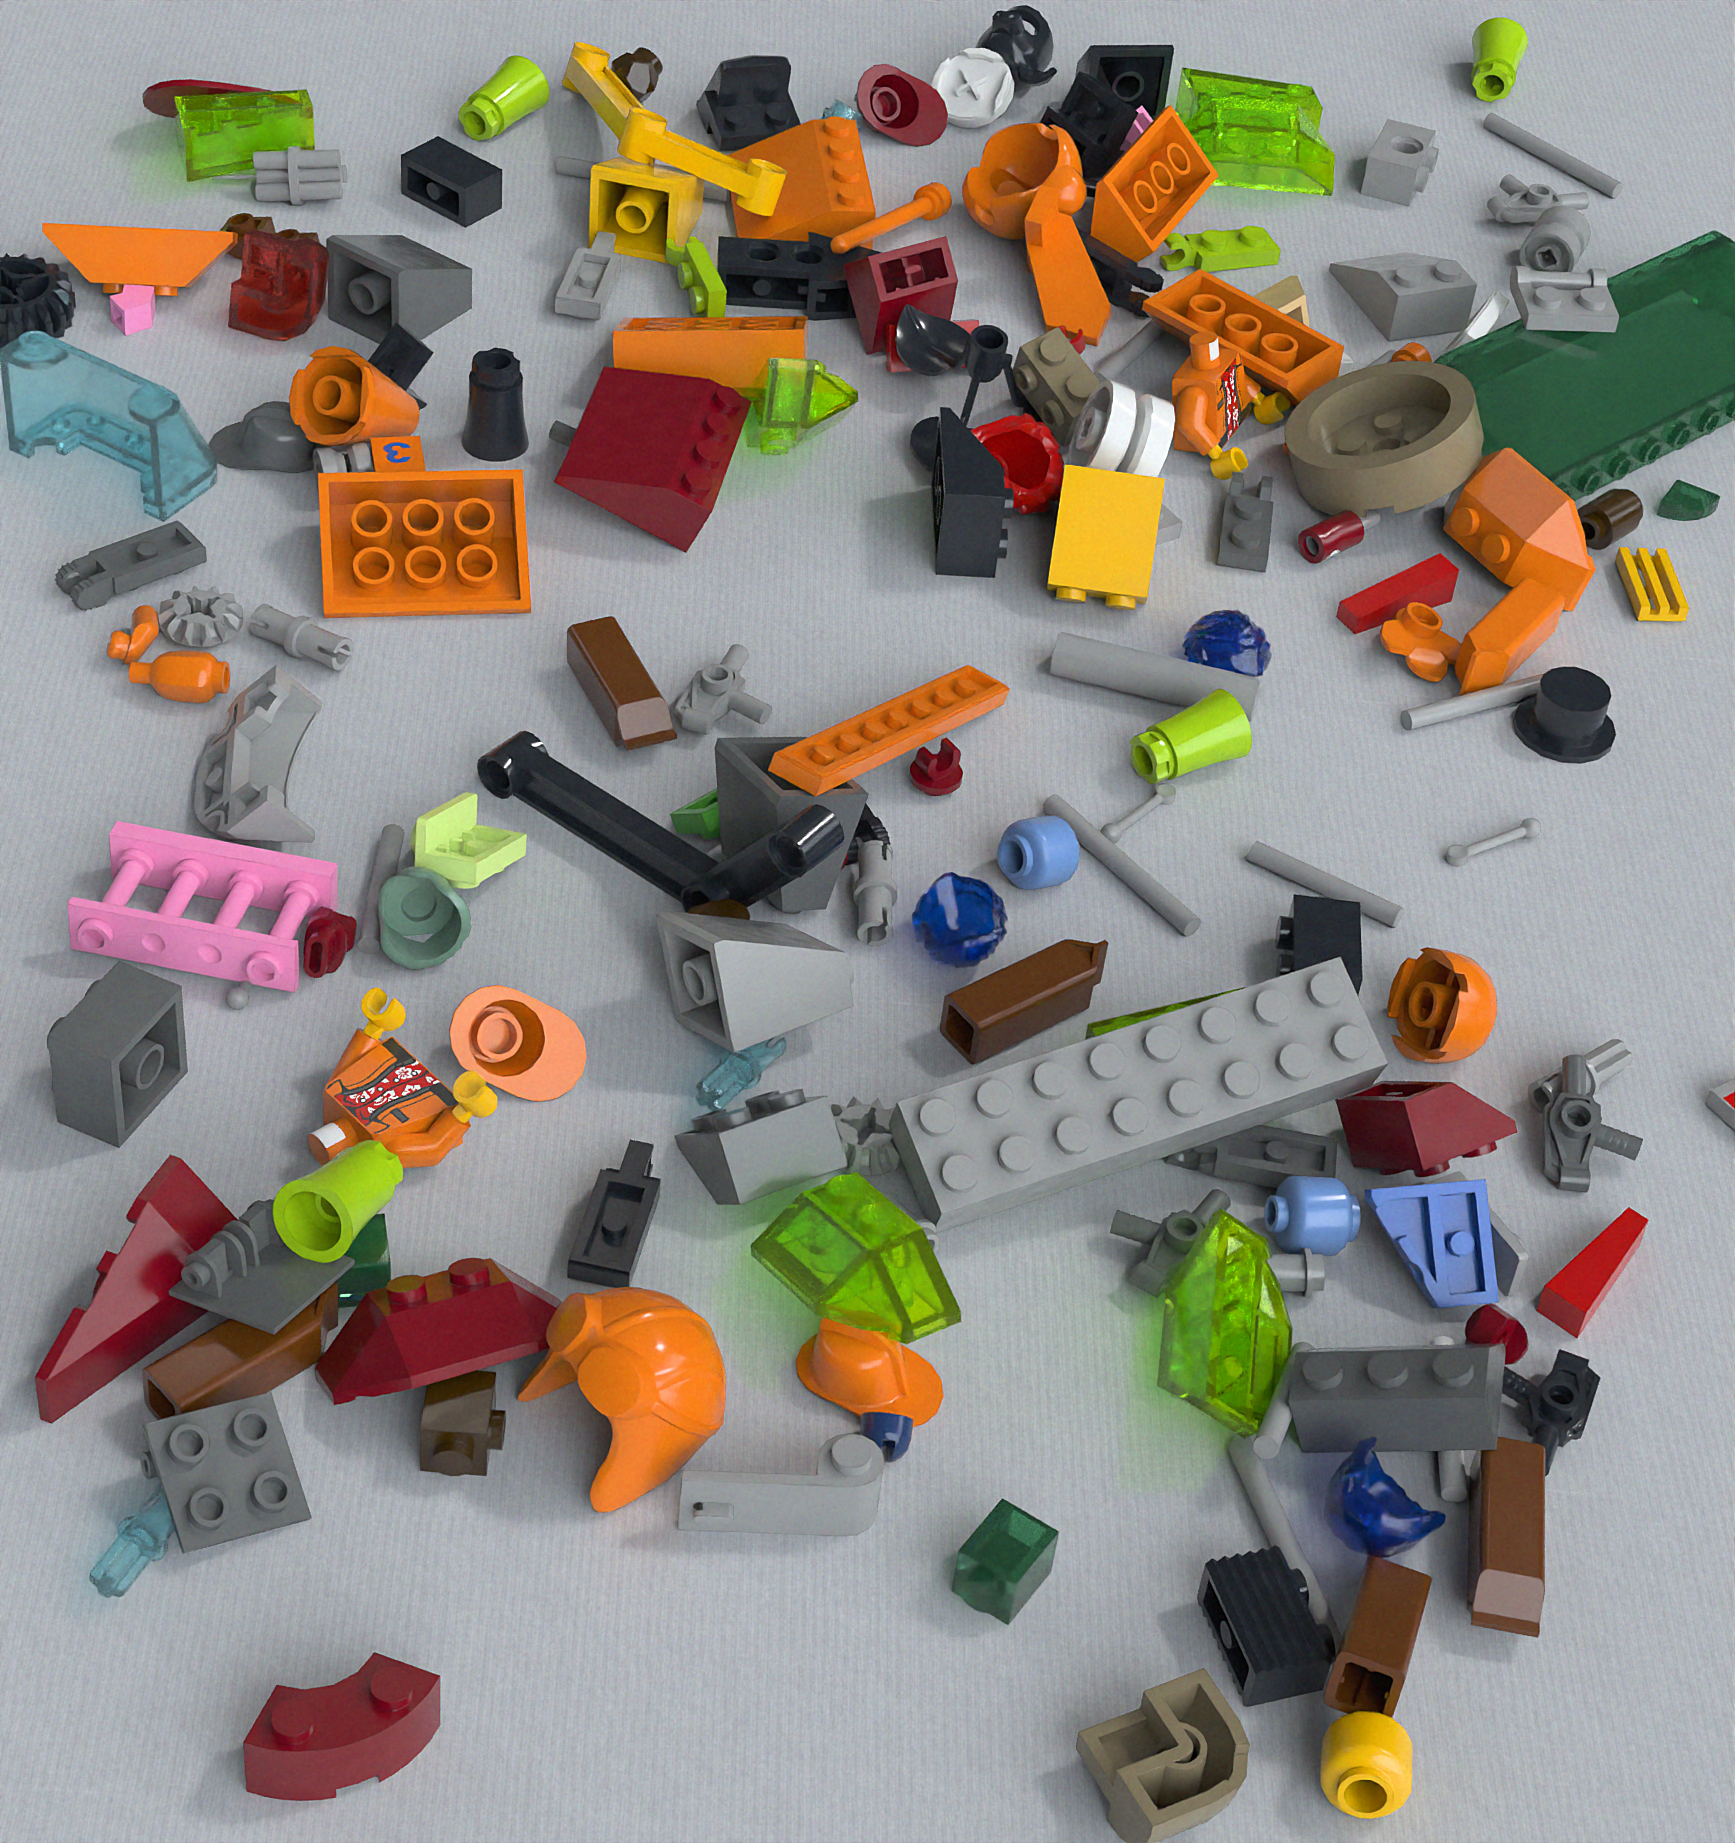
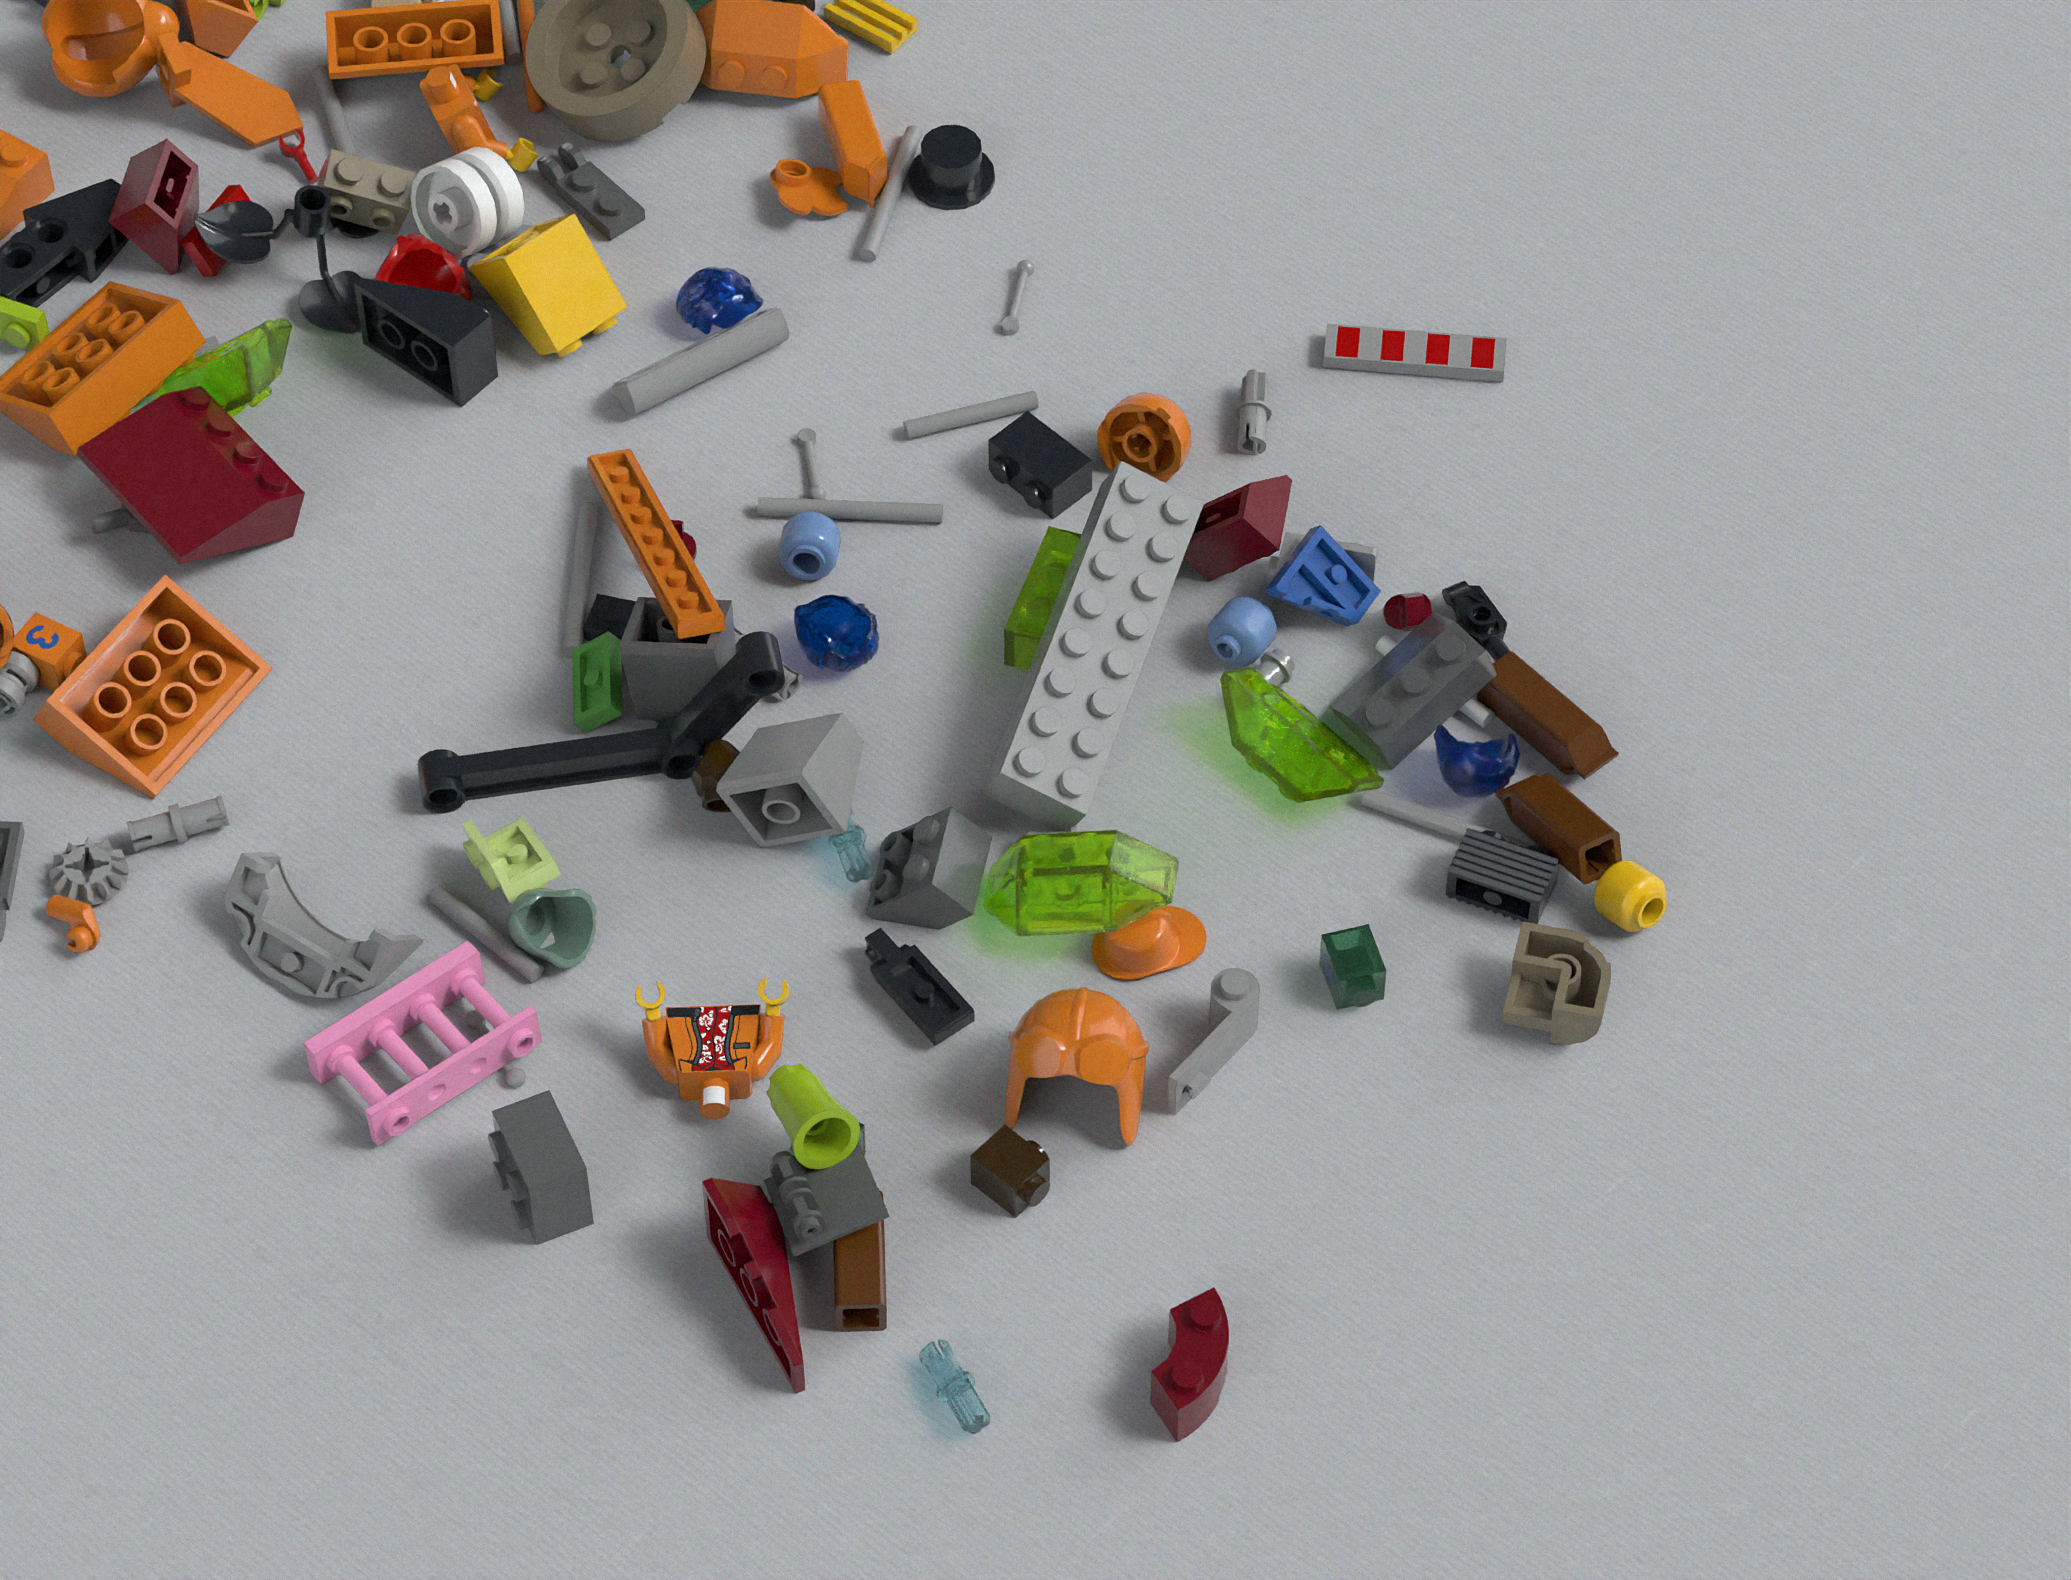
camera: 45 degrees left, 10 degrees up
orange plant [129,650,231,703] -> none
dark grey hinge [140,1392,312,1554] -> none
dark red piece [303,907,357,978] -> none
dark red wedge [314,1258,562,1405] -> none
piece [449,985,587,1102] -> none
black plant [461,348,529,462] -> none
reddish brown piece [567,616,677,751] -> none
light grey piece [674,644,772,735] -> none
orange piece [830,182,952,254] -> none
light grey gear [831,1096,903,1176] -> none
dark blue hinge [859,1412,913,1463] -> none
reddish brown piece [940,939,1109,1065] -> none
black hinge [1076,227,1164,318] -> none
dark grey piece [1110,1189,1231,1298] -> none
lime plant [1130,689,1252,784] -> none
dark grey hinge [1167,1125,1338,1189] -> none
light grey bar [1253,1342,1315,1460] -> none
dark red piece [1298,509,1380,564] -> none
red piece [1336,553,1459,634] -> none
red piece [1536,1207,1649,1338] -> none
dark grey piece [1542,1055,1643,1193] -> none

